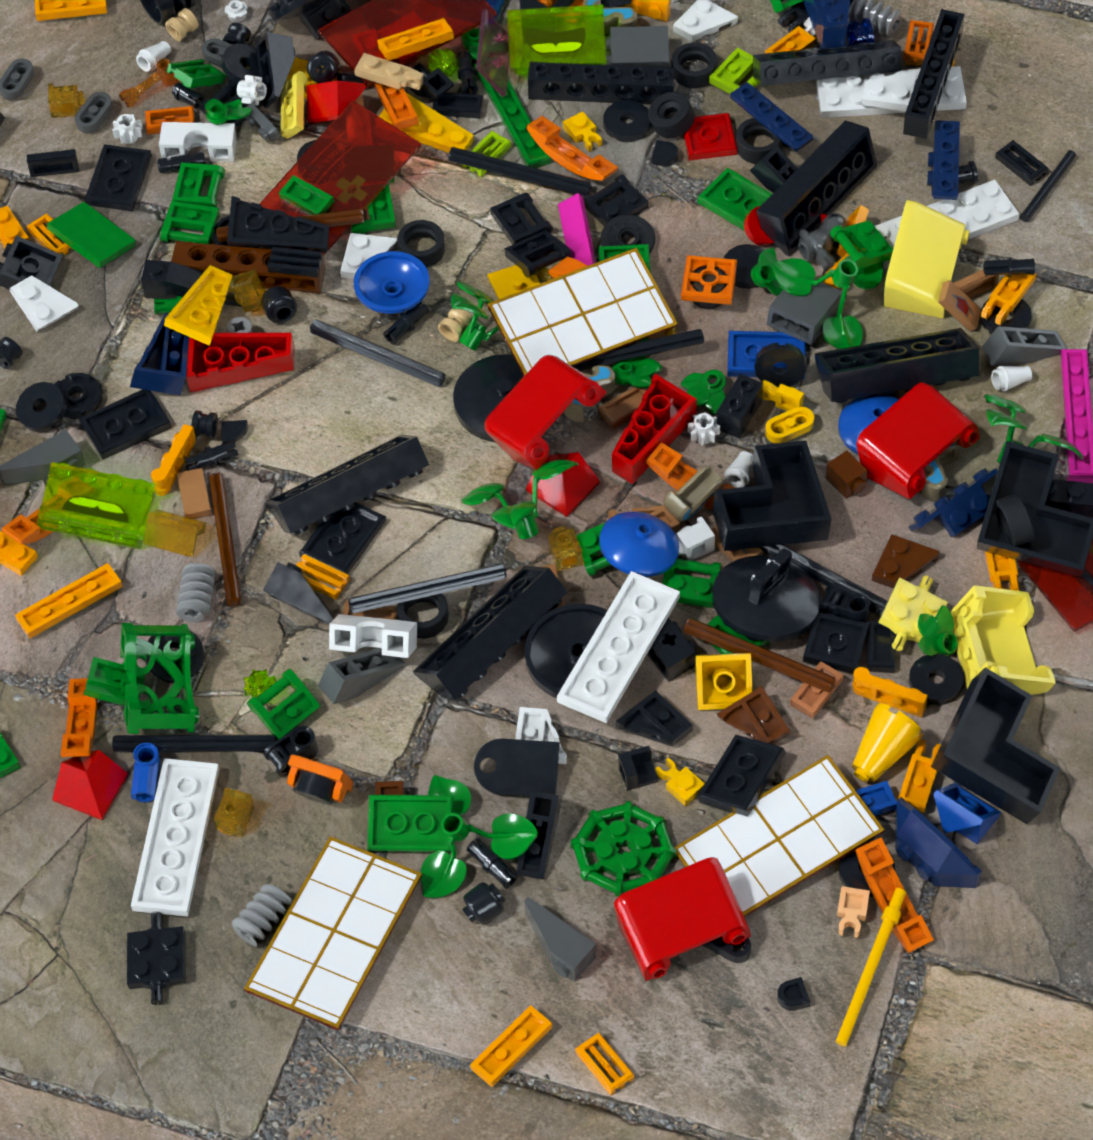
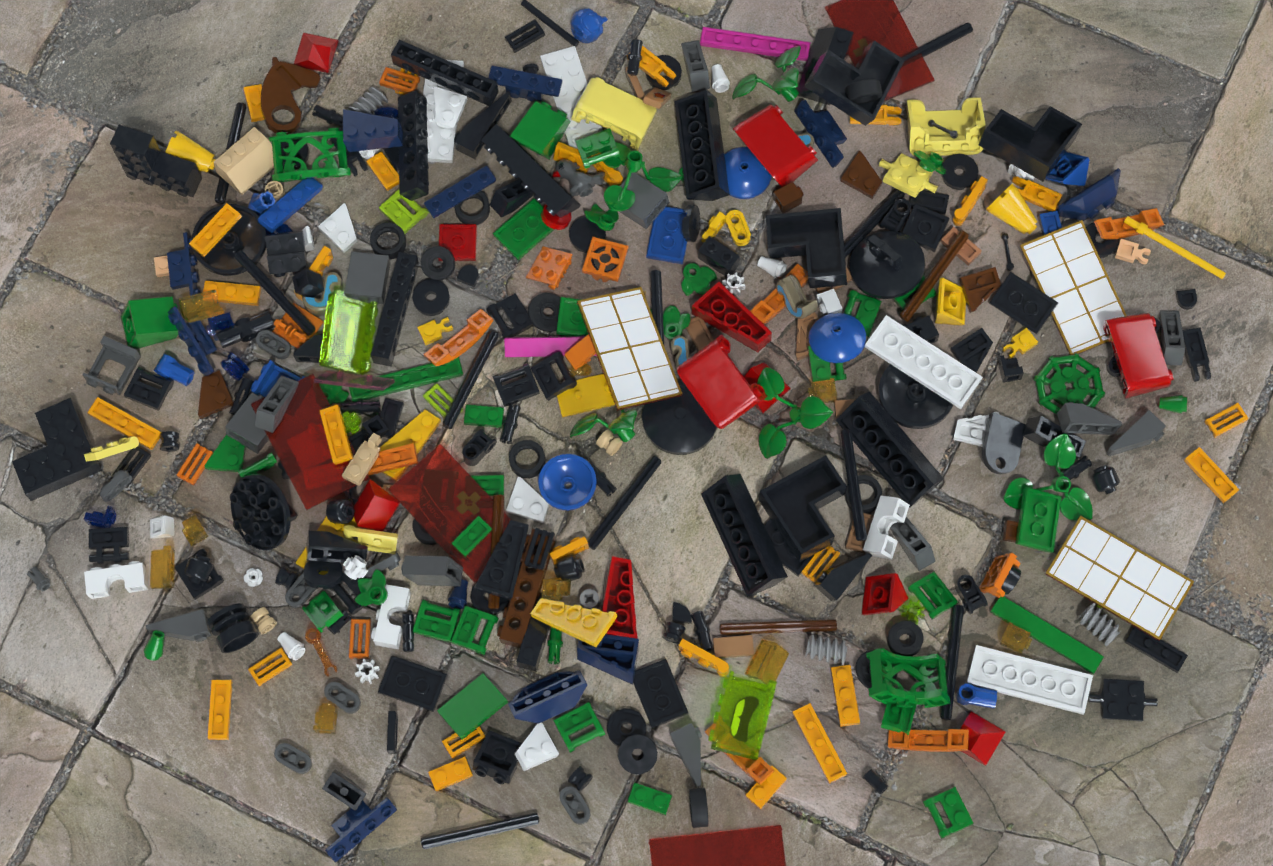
camera: 80 degrees left, 15 degrees up
none -> light orange tile [248,648,292,686]
none -> dark grey brick [401,556,463,587]
none -> dark blue cone [448,579,468,609]
none -> black slope [454,91,512,159]
none -> black piece [462,429,497,466]
none -> green plate [464,405,504,428]
none -> black pin [500,404,521,444]
none -> dark blue wedge [508,670,587,724]
none -> green slope [510,101,571,160]
none -> orange hinge [526,246,572,290]
none -> light orange plate [550,536,589,565]
none -> green plate [553,702,605,753]
none -> blue helmet [571,8,608,44]
none -> black piece [758,455,847,562]
none -> light orange plate [831,665,860,727]
none -> red slope [862,573,909,616]
none -> black pin [863,769,889,795]
none -> black tyre [887,621,924,657]
none -> black hinge [928,120,958,139]
none -> green tile [990,597,1104,674]
none -> black hinge [1001,233,1014,271]
none -> dark grey slope [1057,402,1122,435]
none -> black tile [1125,626,1188,673]
none -> green cone [1159,395,1187,414]
none -> dark grey slope [1160,310,1185,366]
none -> black hinge [1182,327,1211,382]

